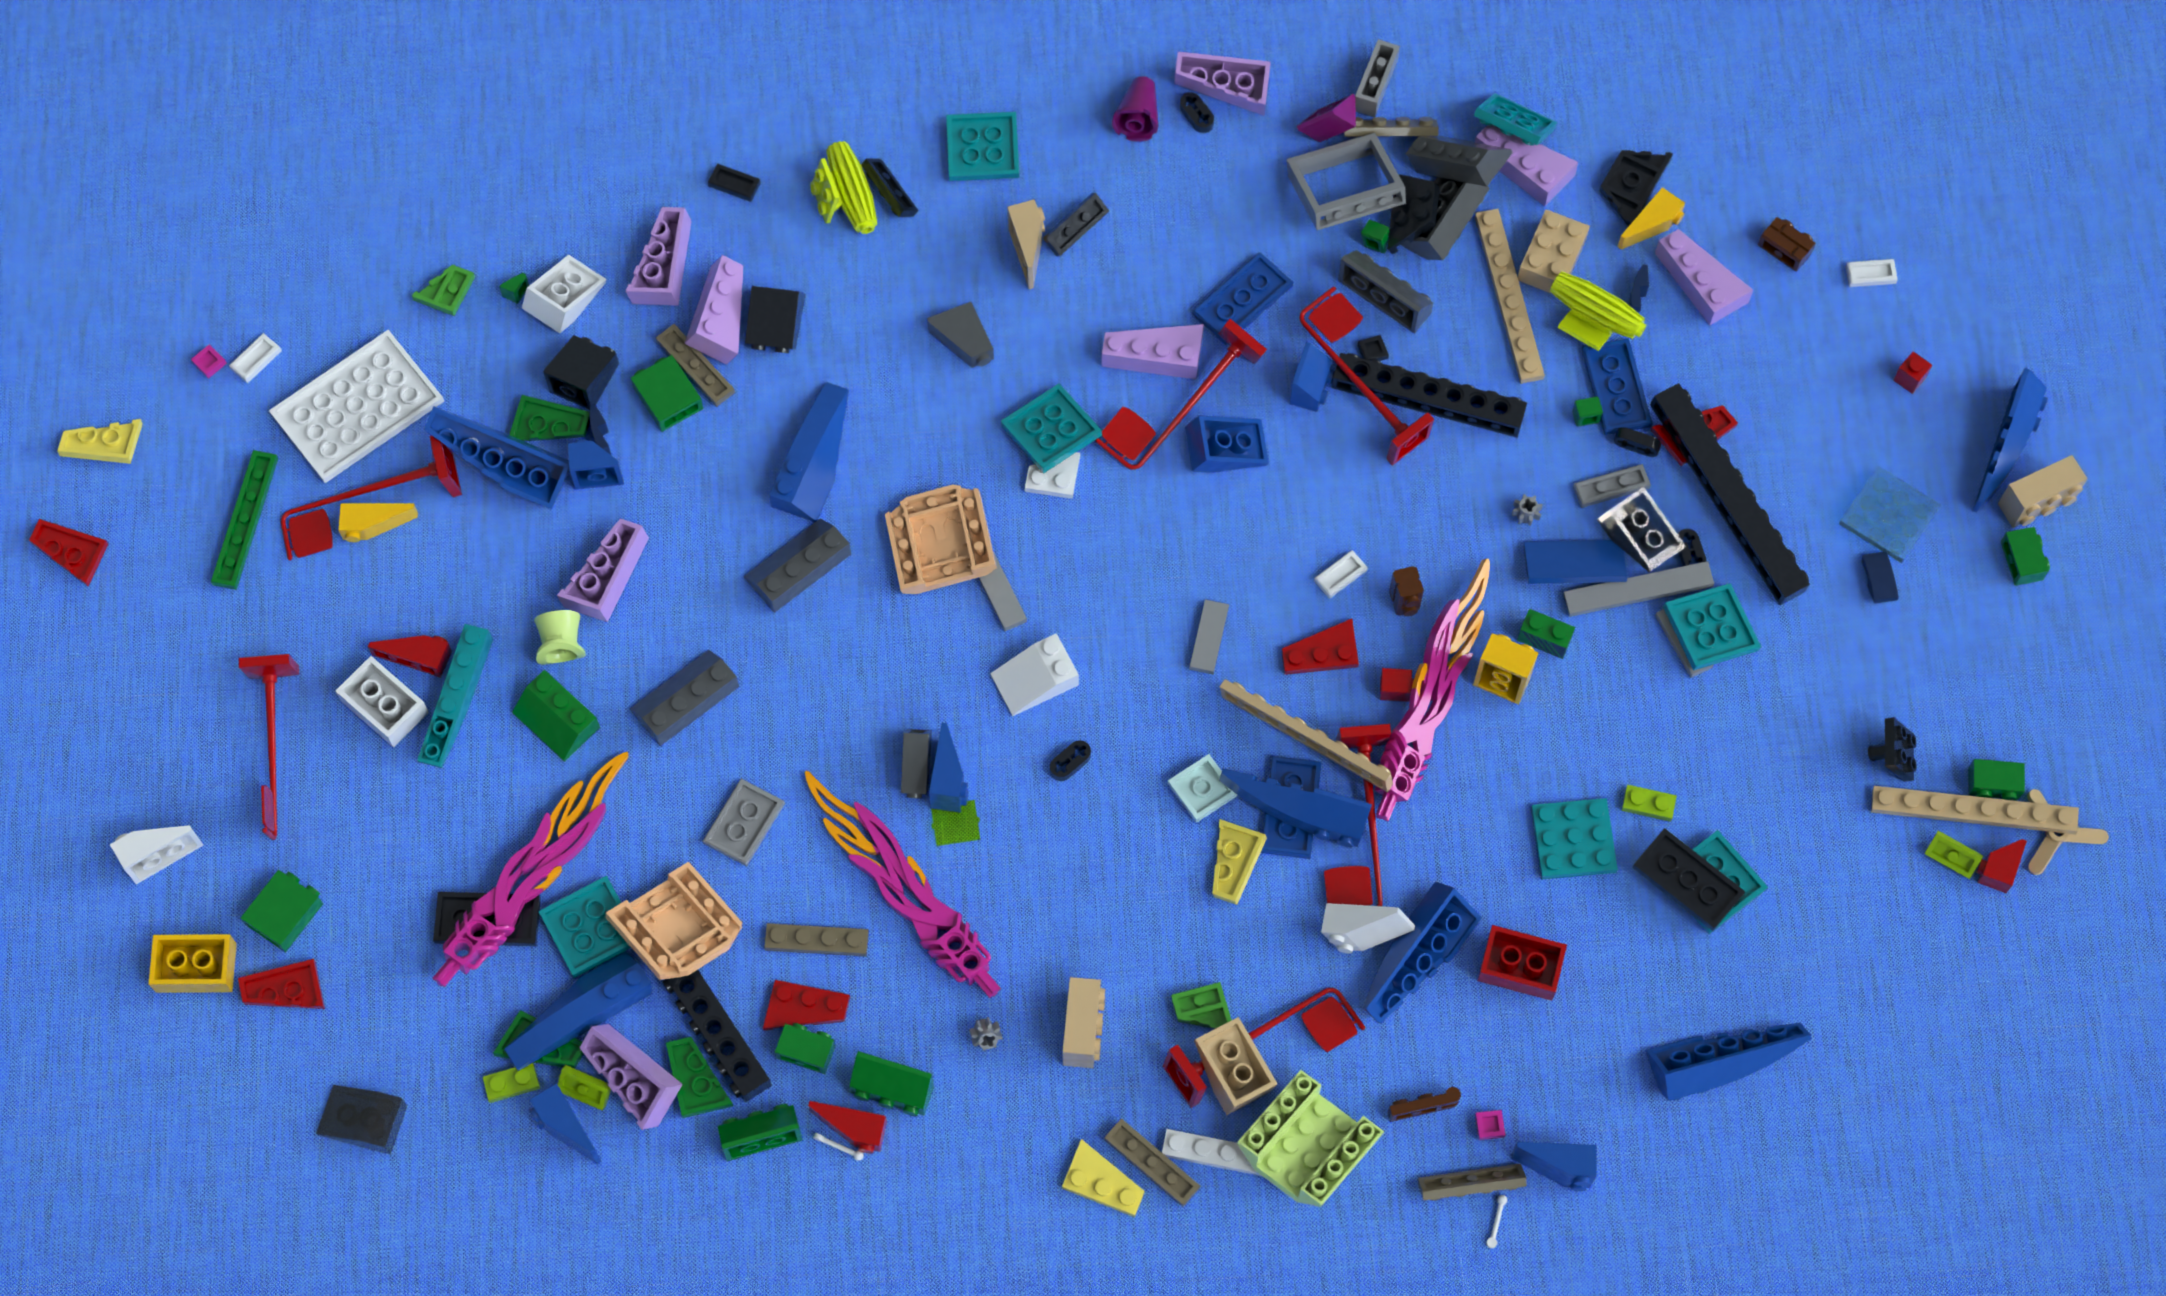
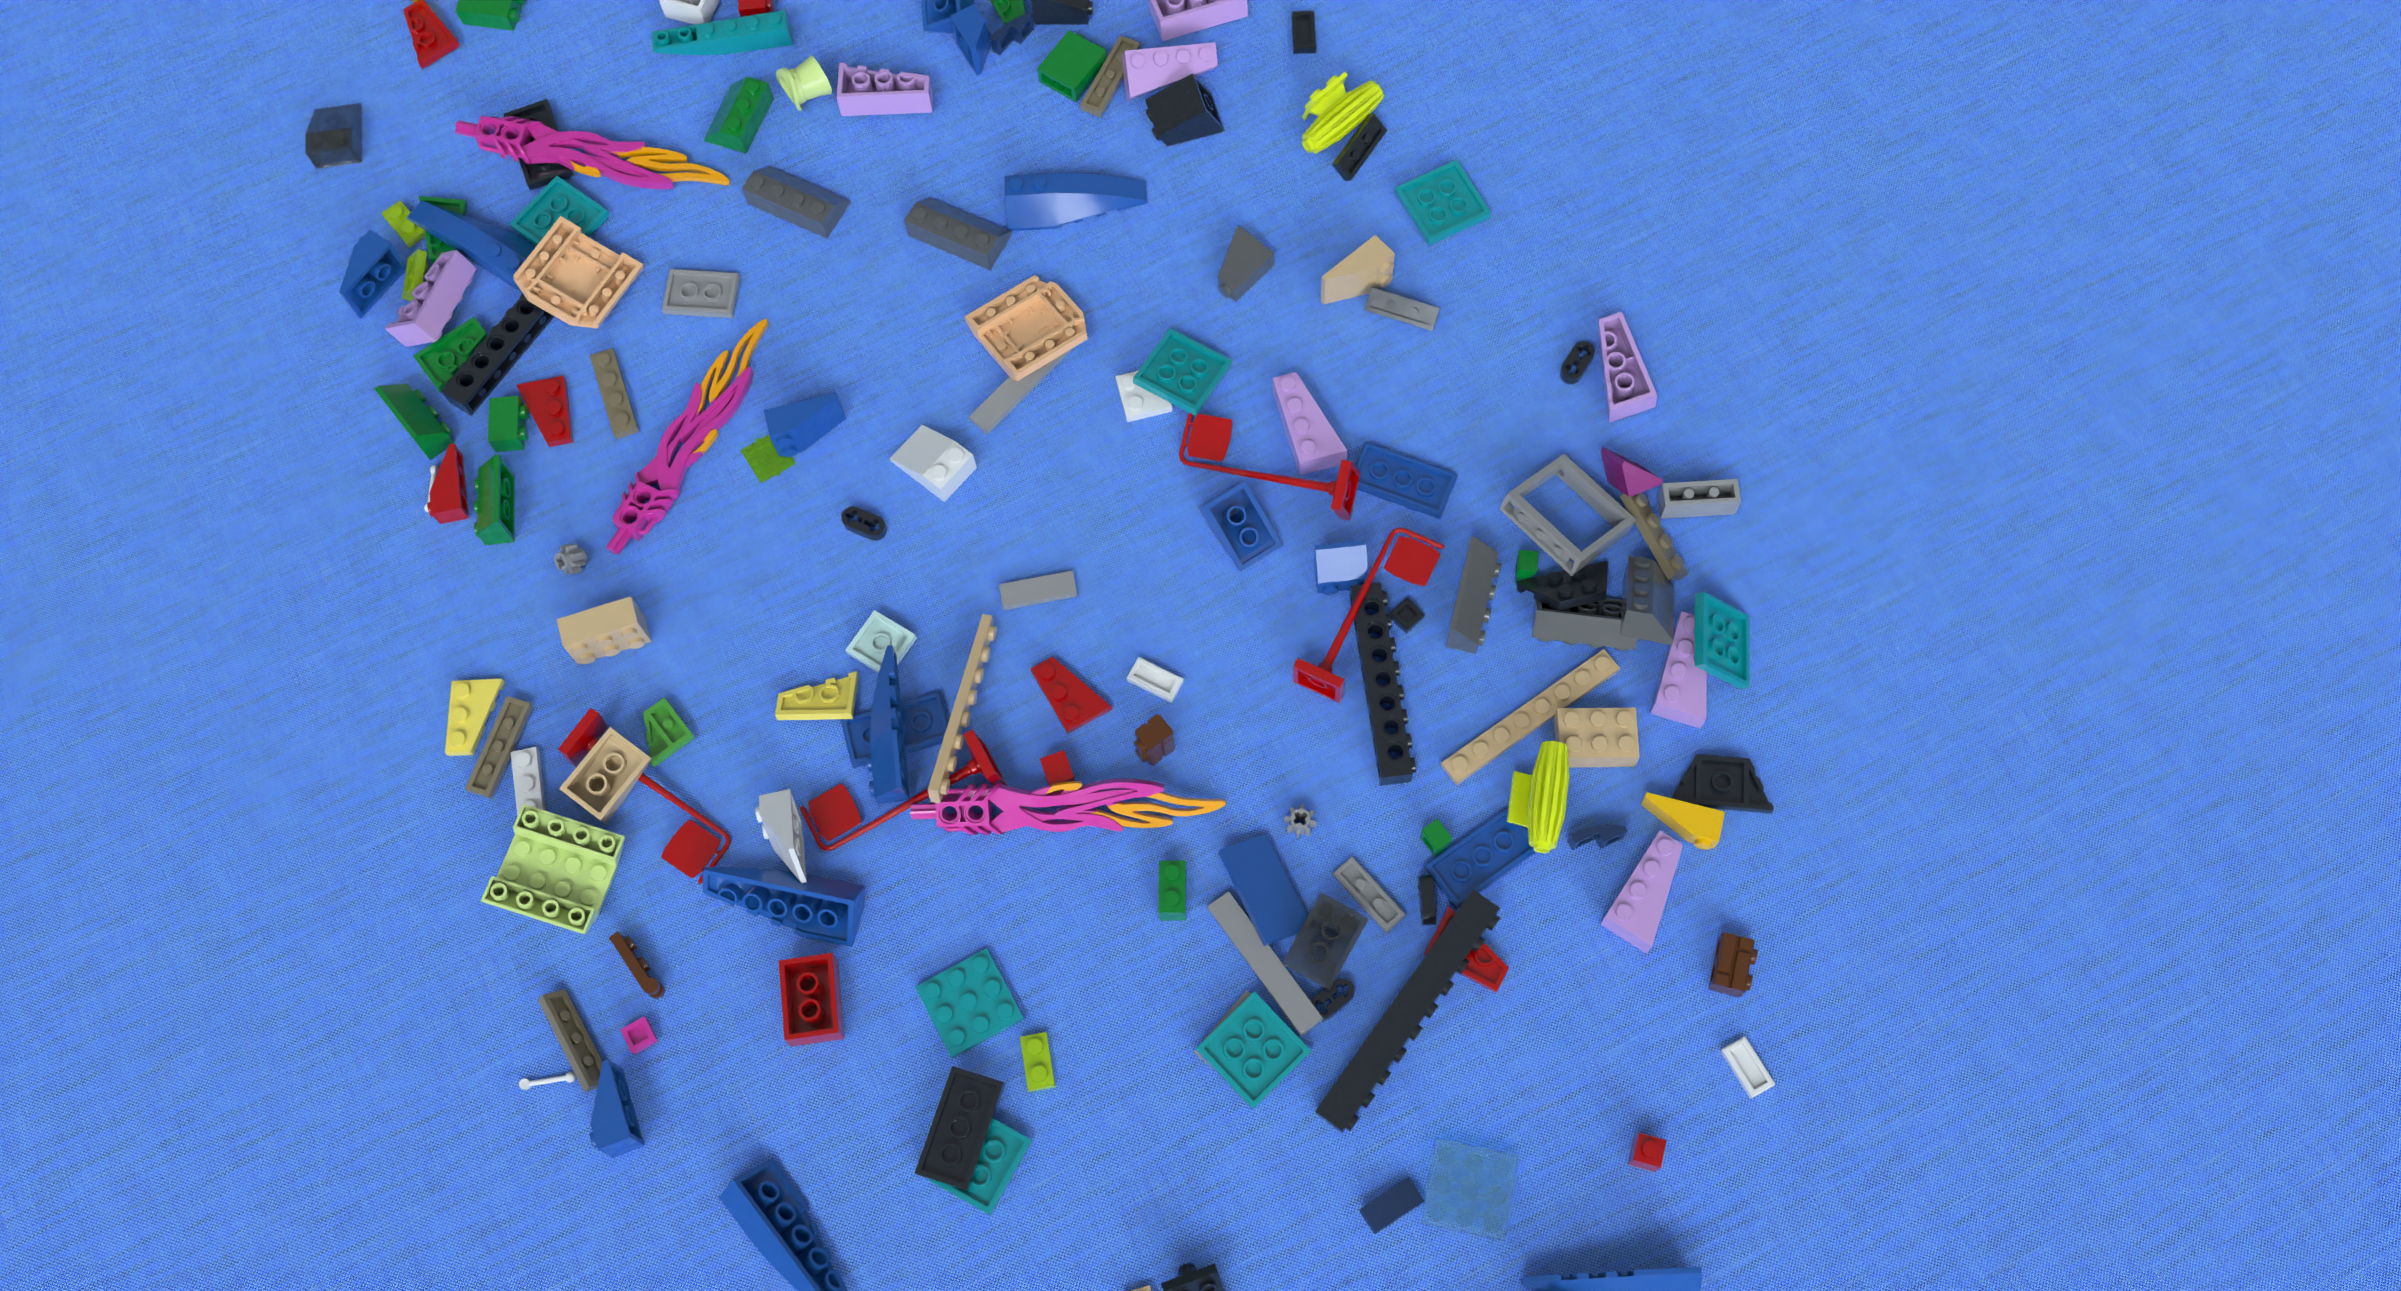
camera: 70 degrees right, 0 degrees up
dark grey slope [901,729,932,798] -> none
magenta cone [1112,76,1159,142] -> none
yellow brick [1473,633,1538,705] -> none

